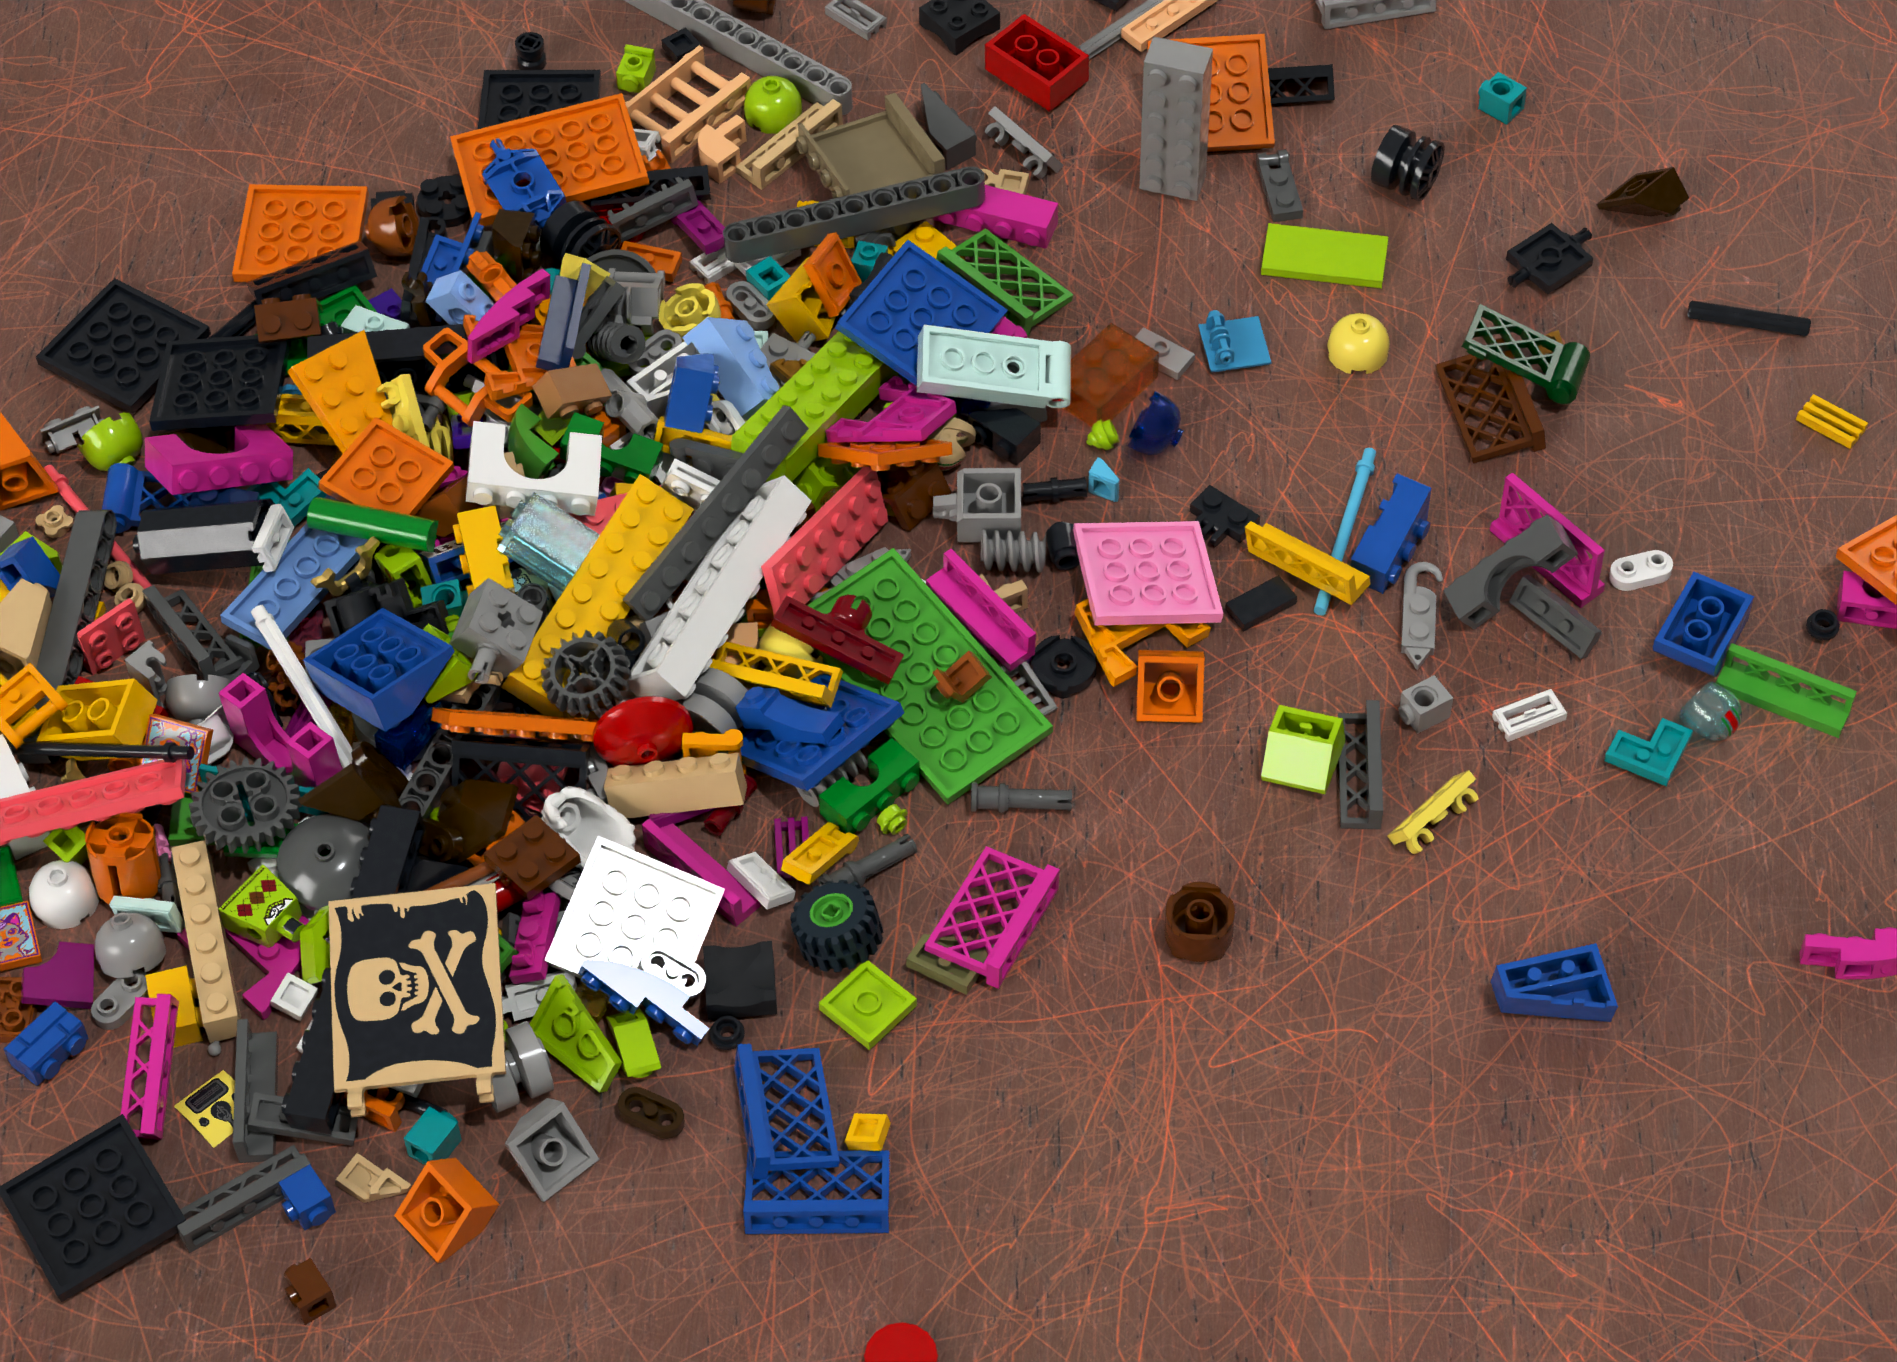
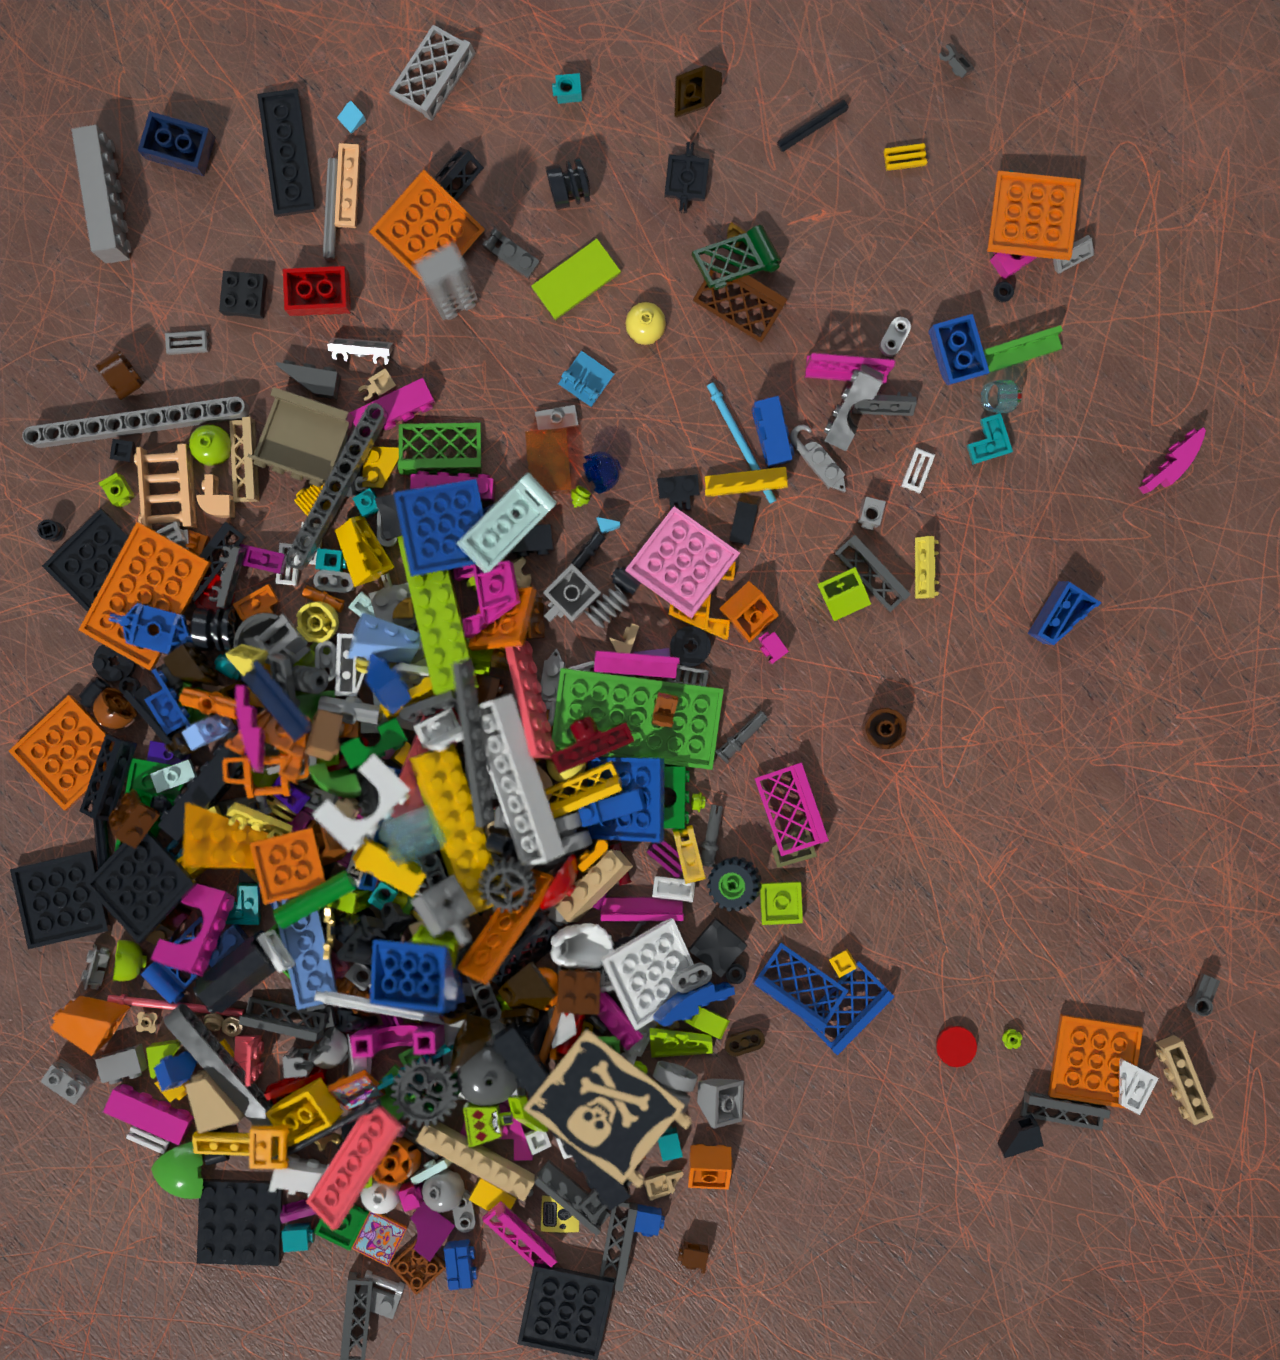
camera: 45 degrees left, 35 degrees up
orange tile [803,232,862,317] -> none
none -> dark pink brick [398,1181,423,1212]
none -> dark pink brick [758,631,789,664]

